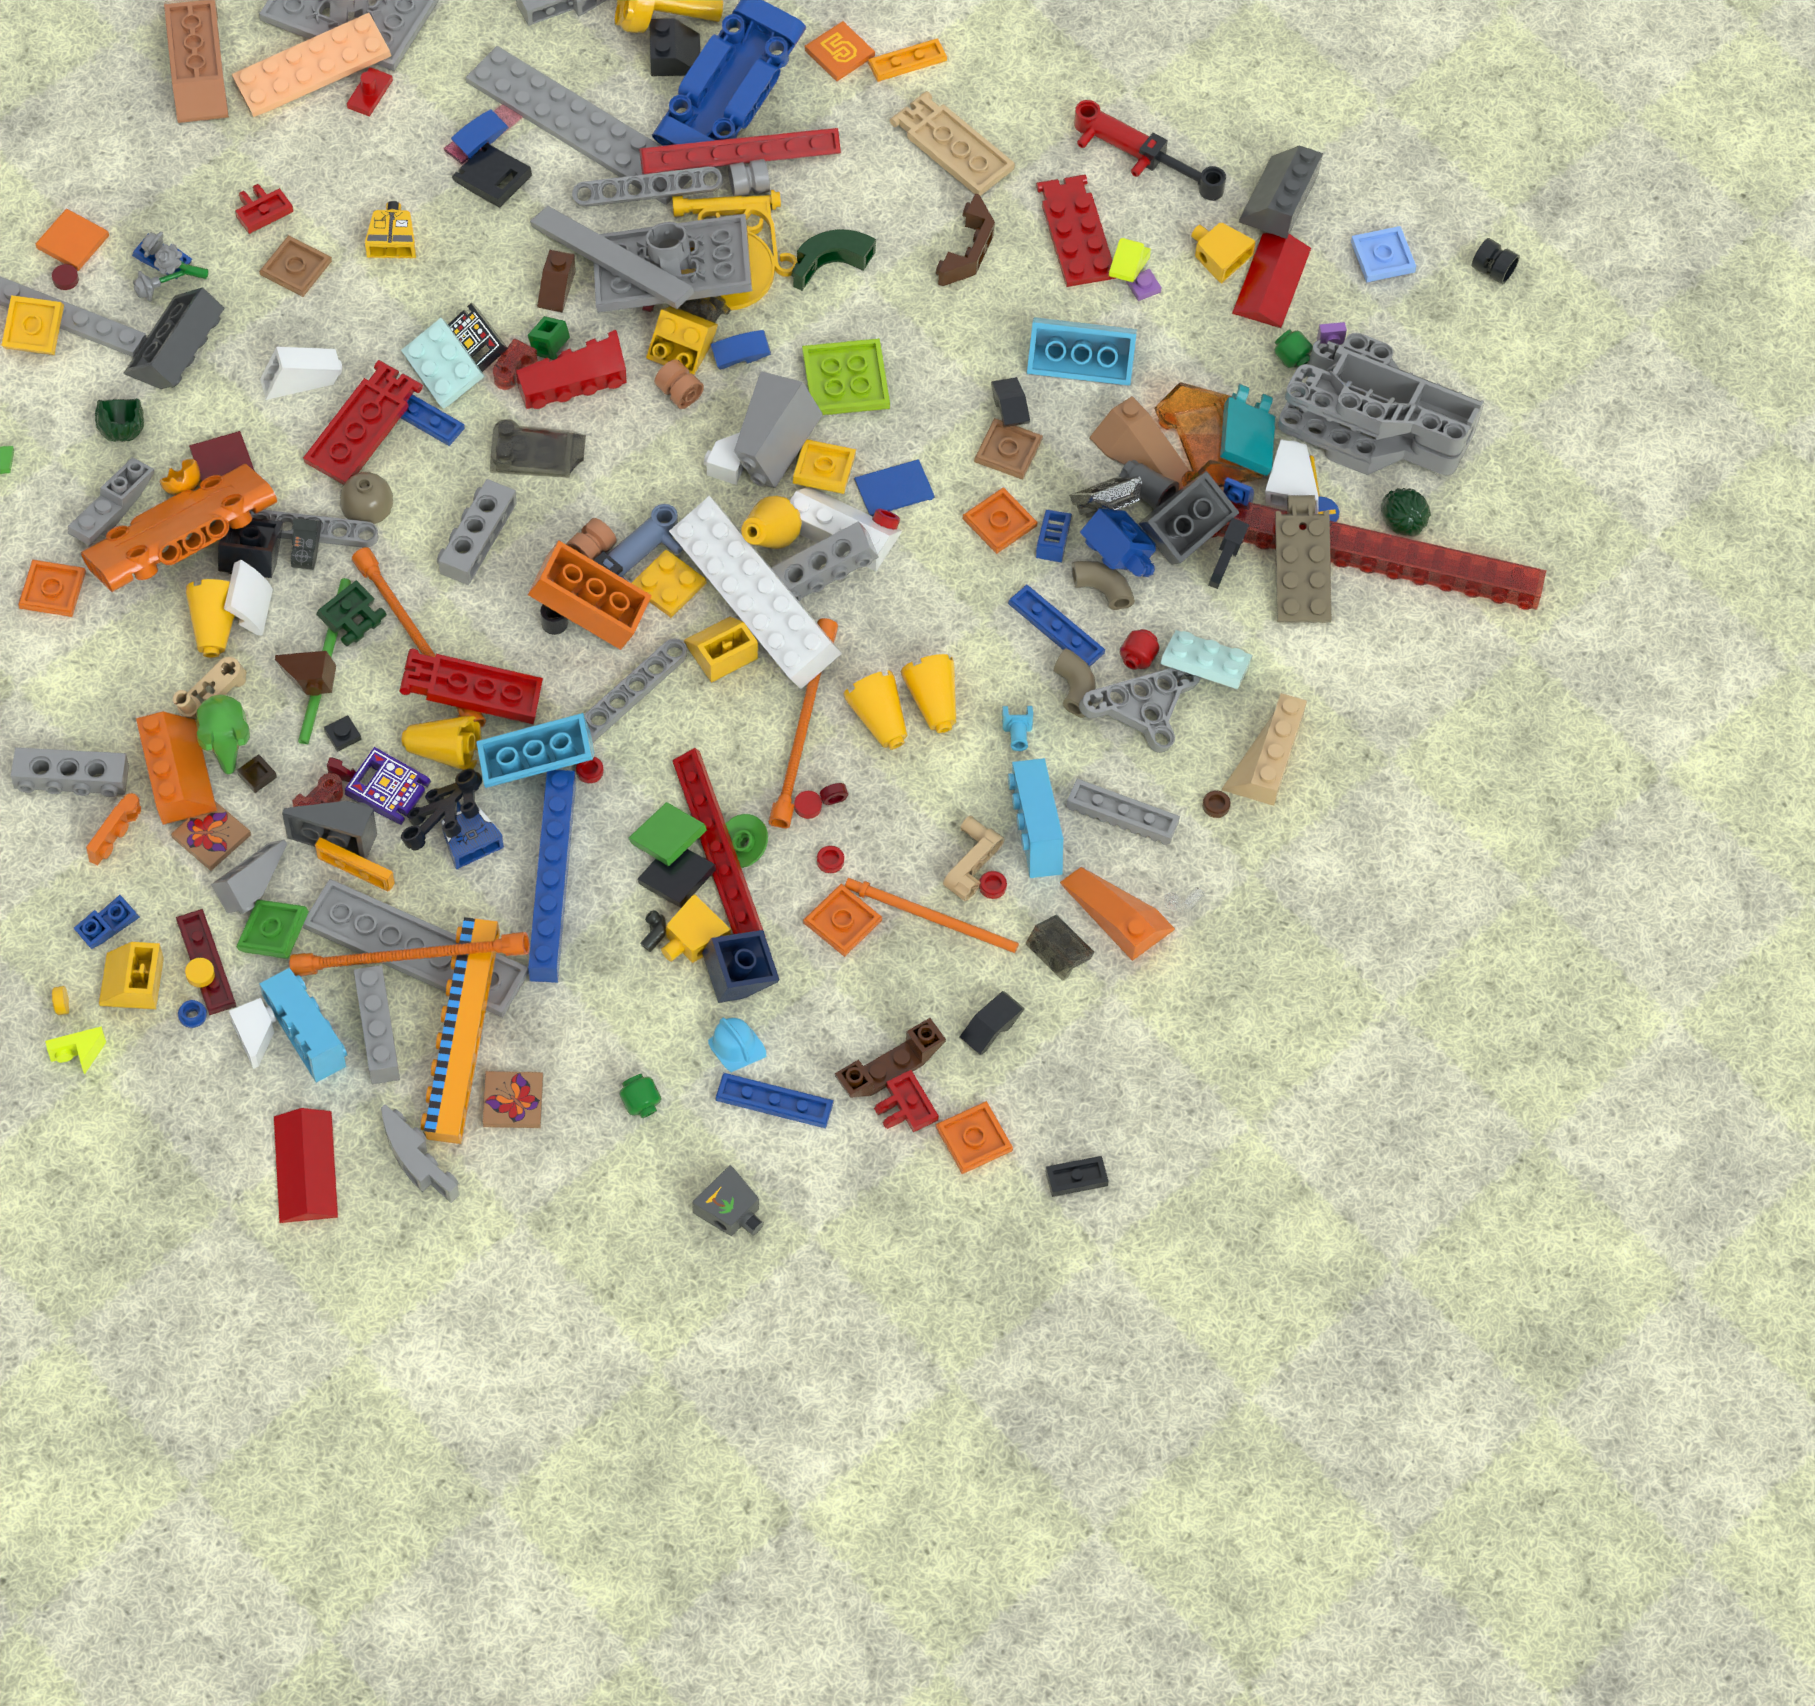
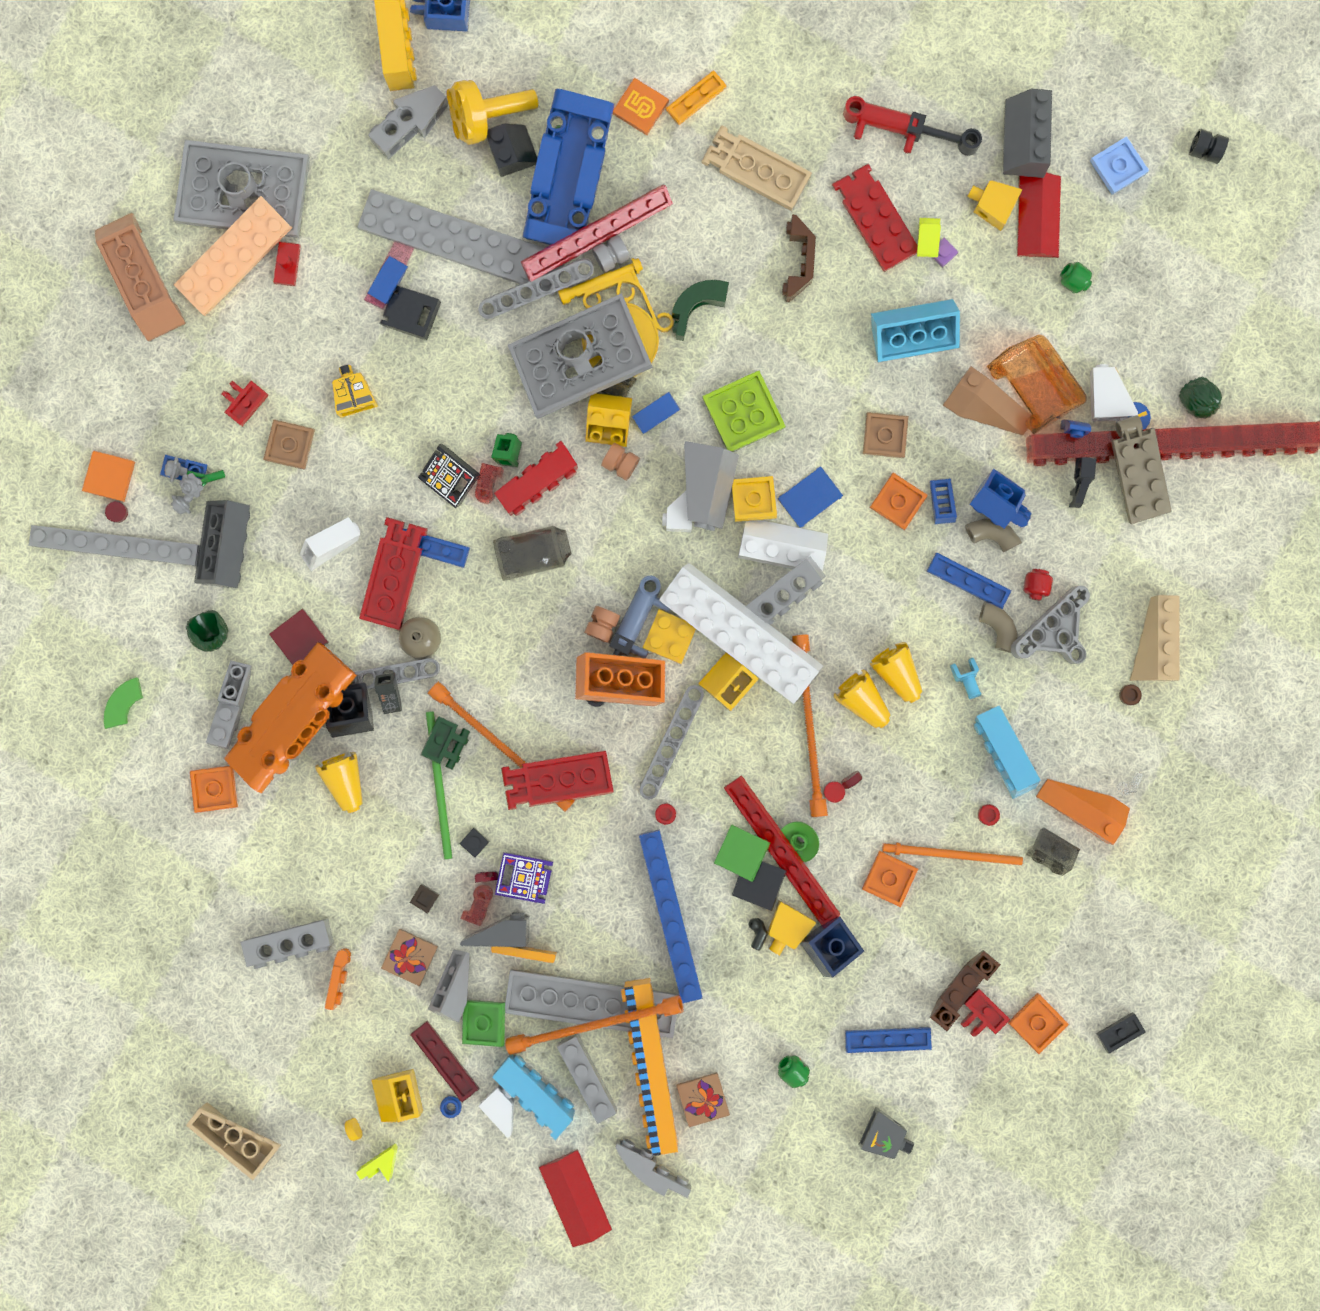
camera: 15 degrees left, 25 degrees up
yellow plate [1,295,64,355] -> none
blue slope [74,895,140,949] -> none
orange slope [136,711,217,825] -> none
light orange hair [160,459,201,495] -> none
tan beam [173,657,247,720] -> none
yellow tile [185,958,215,988] -> none
bright green piece [196,694,250,774] -> none
white slope [224,560,273,636] -> none
reddish brown slope [275,651,336,696] -> none
light aqua plate [401,318,485,409] -> none
yellow cone [401,716,482,770] -> none
black plant [401,769,482,851] -> none
light grey brick [437,479,517,585] -> none
blue torso [441,801,504,870] -> none
medium azure slope [476,713,595,788] -> none
light grey tile [530,205,694,309] -> none
reddish brown slope [537,250,576,313] -> none
medium azure piece [708,1017,767,1072] -> none
yellow cone [741,495,802,549] -> none
red tile [817,846,845,873] -> none
red tile [872,509,900,530] -> none
tan beam [943,815,1005,902] -> none
black slope [959,991,1025,1055] -> none
black slope [991,377,1030,428] -> none
light grey gear [1066,778,1180,845] -> none
clear smoke slope [1069,476,1142,518] -> none
dark grey plant [1119,460,1179,510] -> none
dark grey slope [1138,471,1239,565] -> none
light aqua plate [1161,630,1253,689] -> none
teal tile [1220,384,1276,476] -> none
light grey connector [1278,333,1484,475] -> none
medium lavender plate [1317,322,1347,345] -> none

